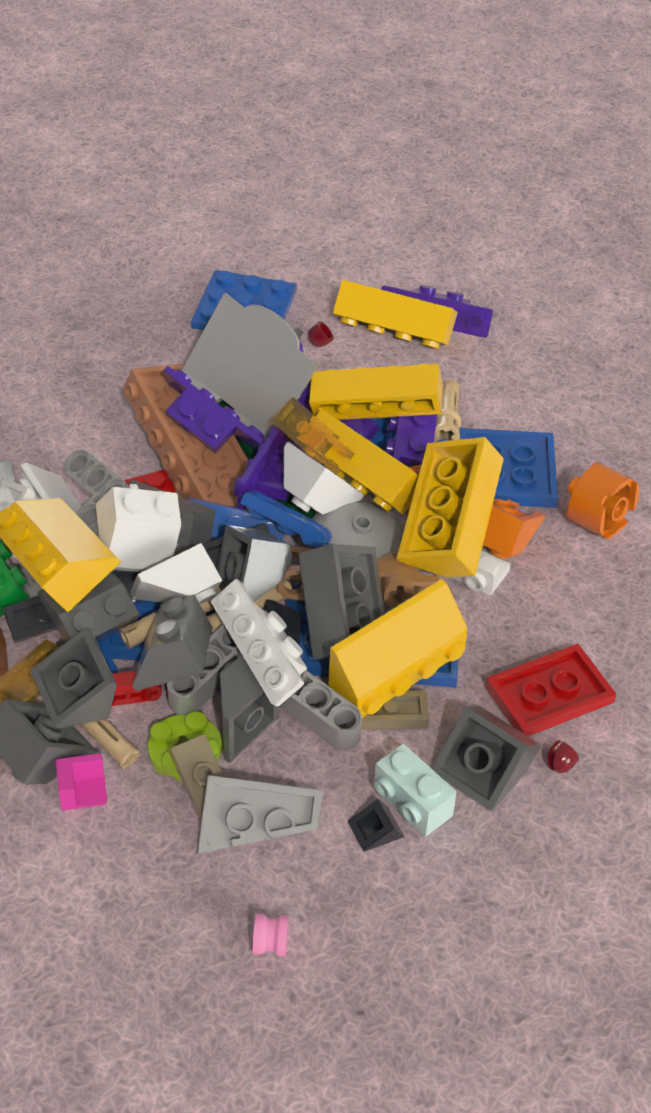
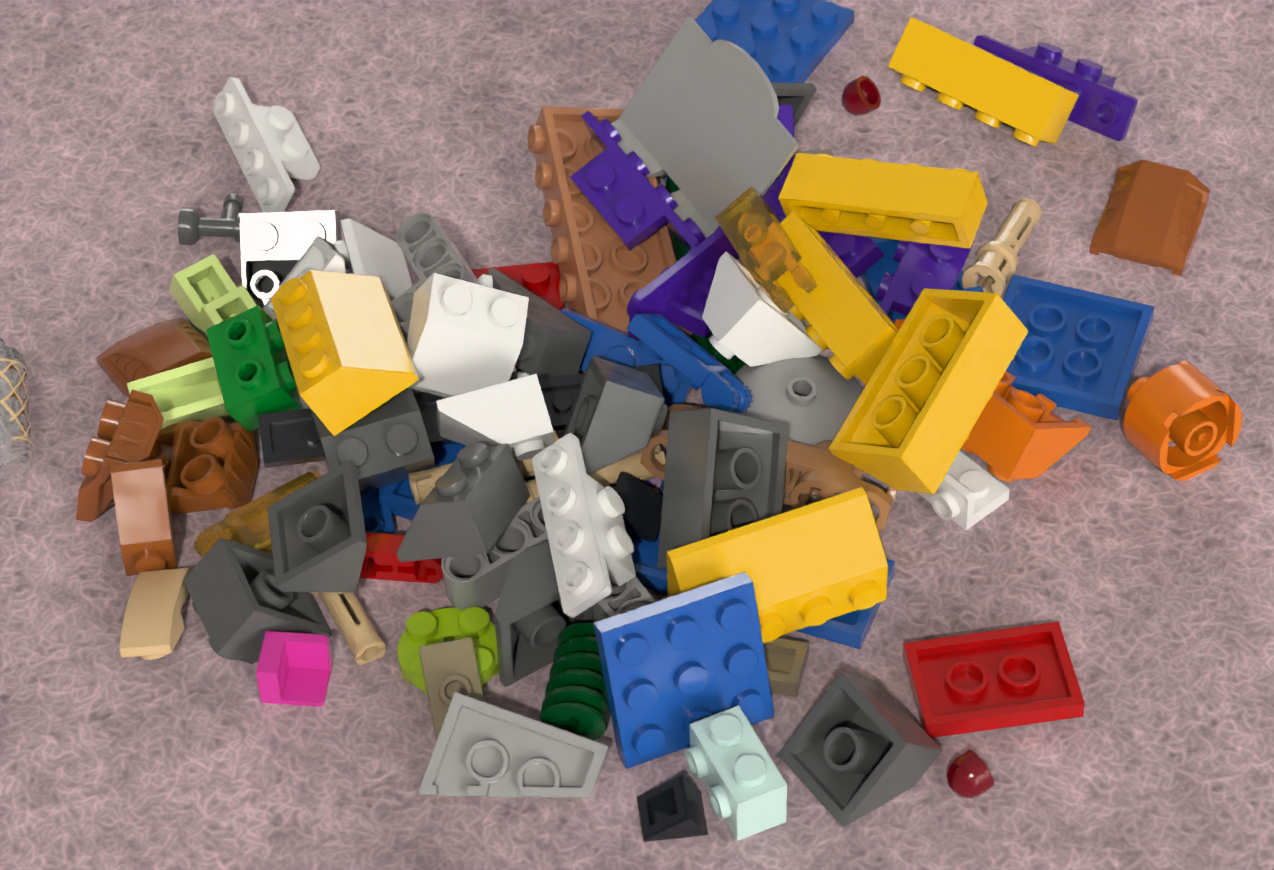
camera: 20 degrees right, 0 degrees up
none -> dark green piece [539,622,610,740]
none -> blue plate [593,572,775,769]
none -> dark orange slope [1089,159,1210,276]

